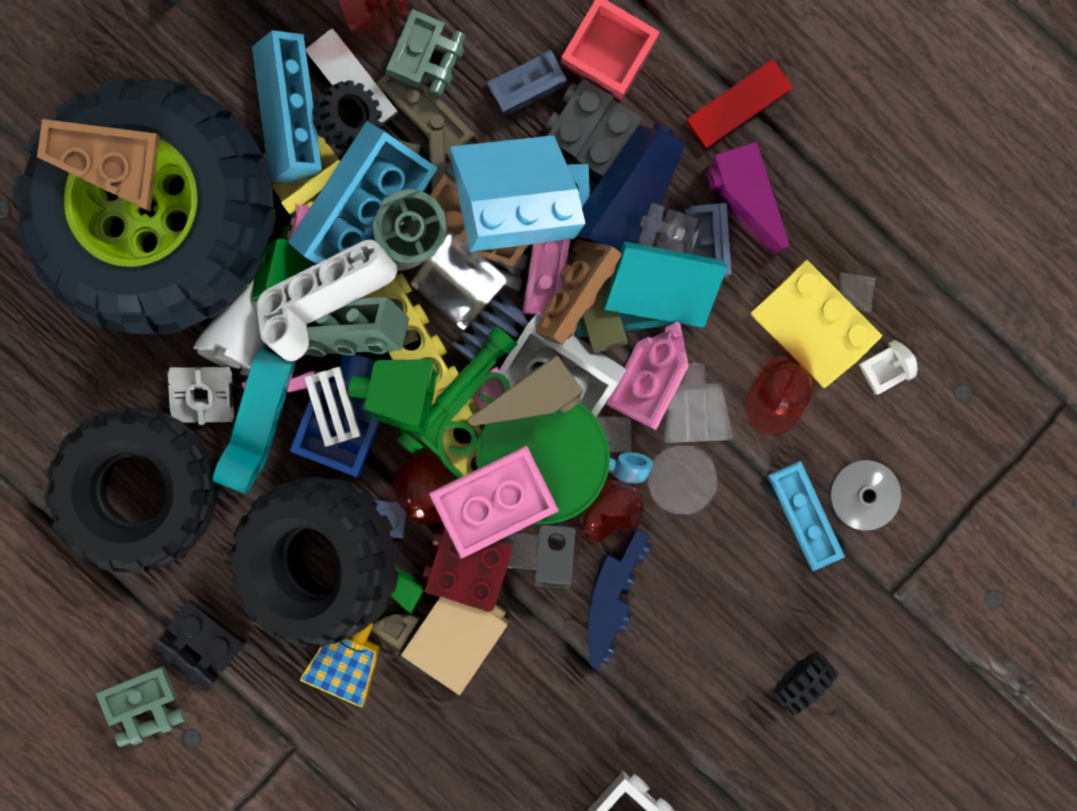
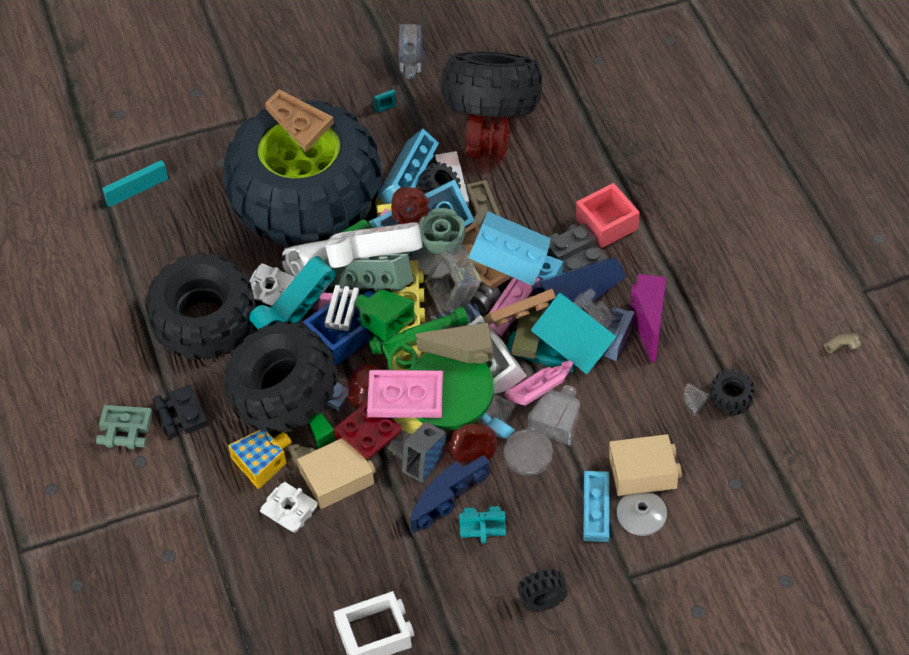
camera: 25 degrees right, 35 degrees down
sand green plate [385,9,466,98] -> none
sand blue hinge [486,50,567,118] -> none
red tile [685,59,793,150] -> none
clear red piece [746,354,816,435] -> none
light yellow slope [750,260,882,388] -> none
white tile [858,340,918,395] -> none
none -> white piece [260,482,318,533]
none -> clear red hair [391,186,430,224]
none -> teal hips [459,506,506,543]
none -> tan brick [609,434,682,496]
none -> black tyre [710,369,755,415]
none -> dark tan arm [824,333,862,354]

